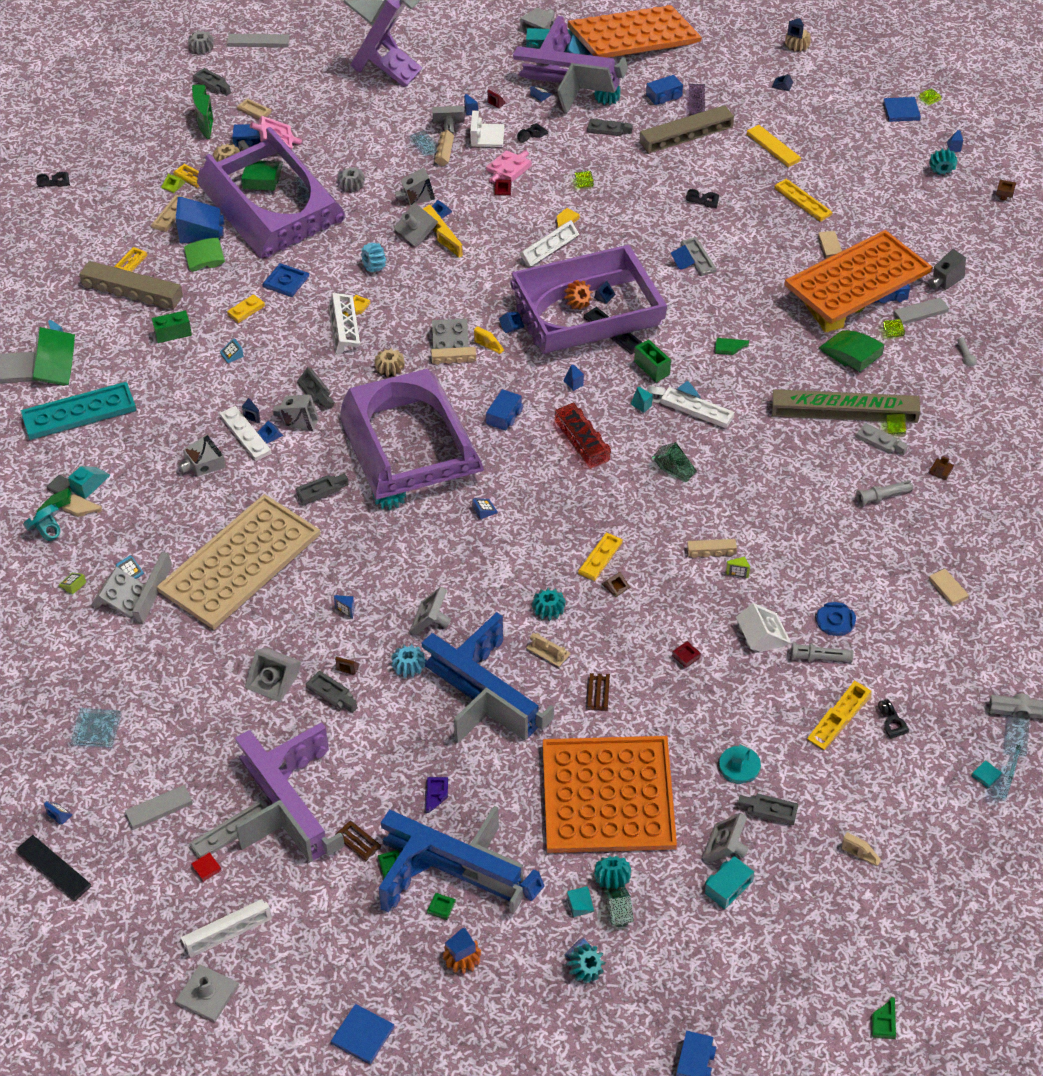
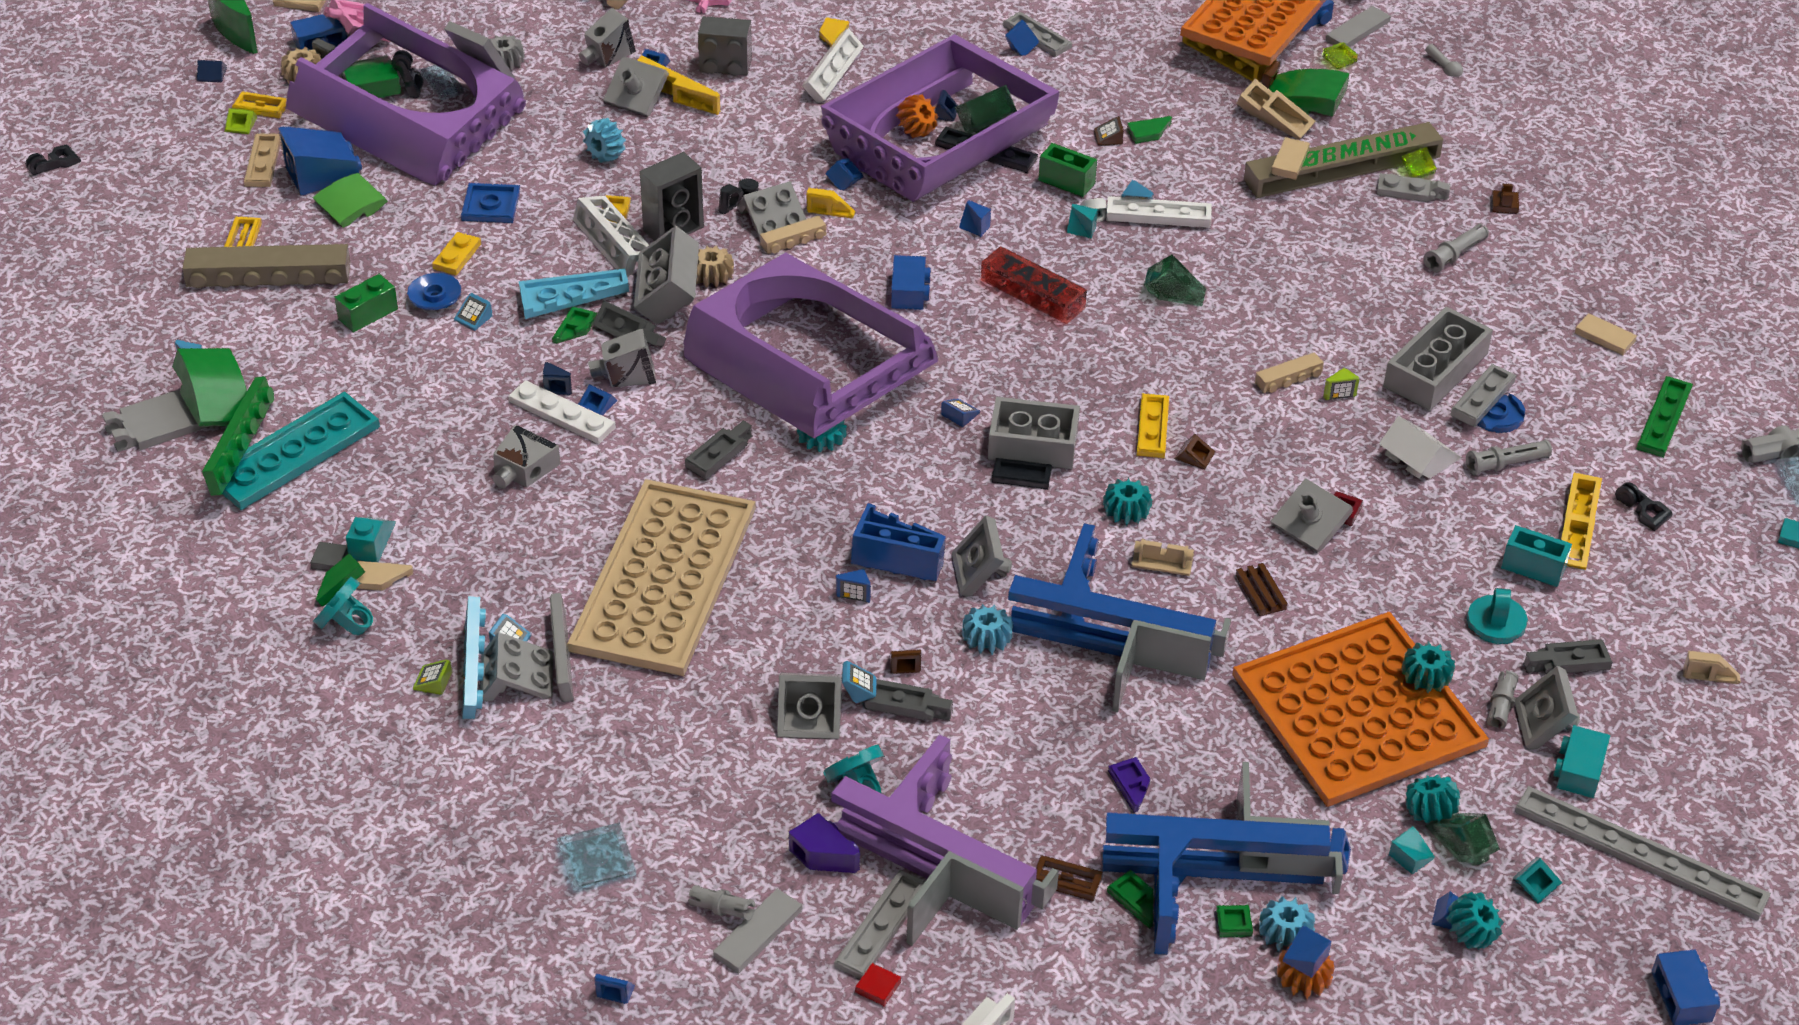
camera: 25 degrees left, 5 degrees down
dark red slope [494,179,512,196] -> none
none -> dark blue slope [197,60,227,82]
none -> green plate [202,376,274,496]
none -> black piece [391,50,424,98]
none -> blue dish [407,273,462,310]
none -> light grey tile [444,21,515,79]
none -> medium azure wing [462,596,486,719]
none -> medium azure wing [519,269,629,319]
none -> green tile [552,307,597,344]
none -> light grey brick [634,226,699,323]
none -> dark grey brick [640,152,704,241]
none -> light grey pin [688,885,755,920]
none -> dark grey brick [698,16,752,76]
none -> black piece [718,178,759,214]
none -> dark purple slope [788,812,861,873]
none -> teal tile [823,744,885,793]
none -> dark azure slope [842,661,877,703]
none -> blue wedge [851,502,946,581]
none -> clear green brick [955,85,1017,134]
none -> light grey brick [988,397,1080,469]
none -> black tile [992,458,1052,489]
none -> slope [1094,116,1124,146]
none -> tan slope [1236,79,1316,140]
none -> medium azure gear [1259,896,1315,952]
none -> reddish brown tile [1260,60,1281,89]
none -> tan tile [1271,137,1310,180]
none -> light grey tile [1271,478,1353,553]
none -> light grey brick [1383,306,1493,411]
none -> teal gear [1401,641,1455,693]
none -> light grey tile [1450,364,1516,427]
none -> light grey pin [1486,670,1519,729]
none -> teal brick [1501,525,1572,587]
none -> teal slope [1513,857,1563,904]
none -> light grey tile [1515,786,1771,920]
none -> green tile [1636,376,1693,458]

